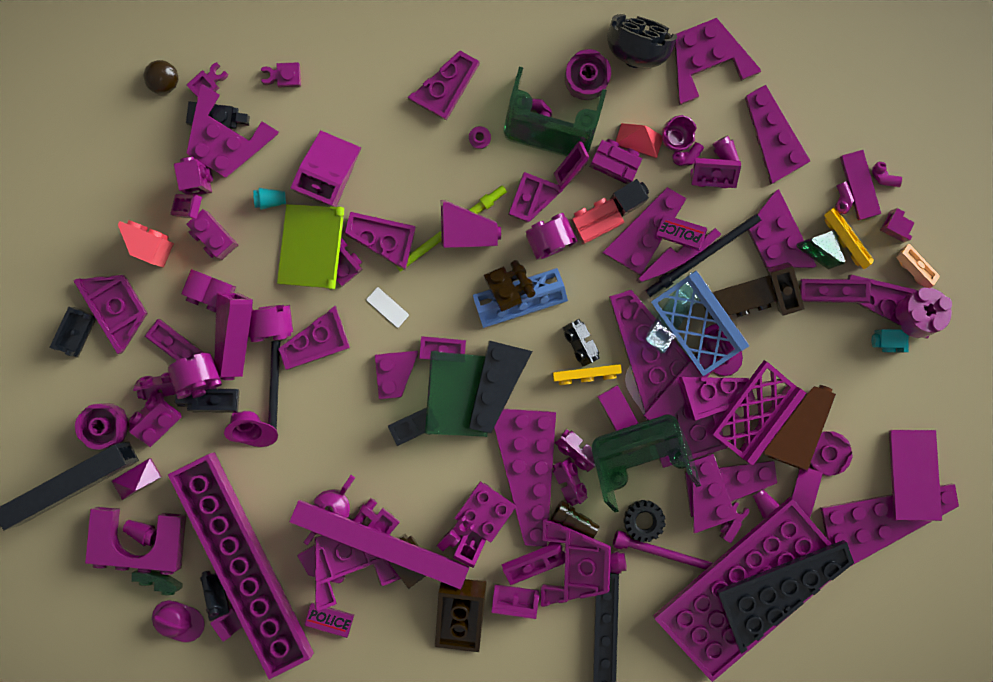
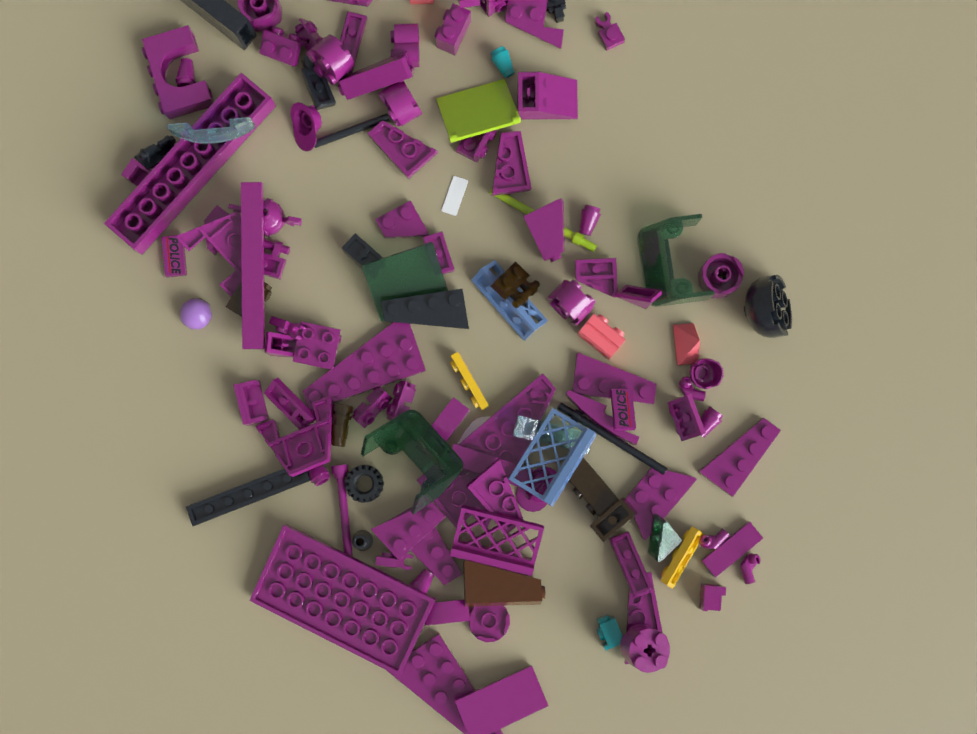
camera: 65 degrees right, 5 degrees down
magenta slope [111,458,162,500] -> none
clear green slope [132,569,183,595] -> none
magenta piece [152,600,205,642] -> none
magenta wing [407,51,480,121] -> none
dark brown slope [435,579,487,652] -> none
magenta plate [469,126,491,149] -> none
magenta arm [522,98,552,123] -> none
black hinge [562,319,600,367] -> none
magenta brick [589,139,643,184] -> none
black brick [610,179,649,217] -> none
magenta wing [675,18,761,105] -> none
black wing [717,540,854,654] -> none
light nougat plate [896,244,939,288] -> none
none -> clear light blue slope [167,117,255,144]
none -> medium lavender hair [180,298,212,329]
none -> black cone [352,530,373,551]
none -> magenta cone [579,205,601,236]

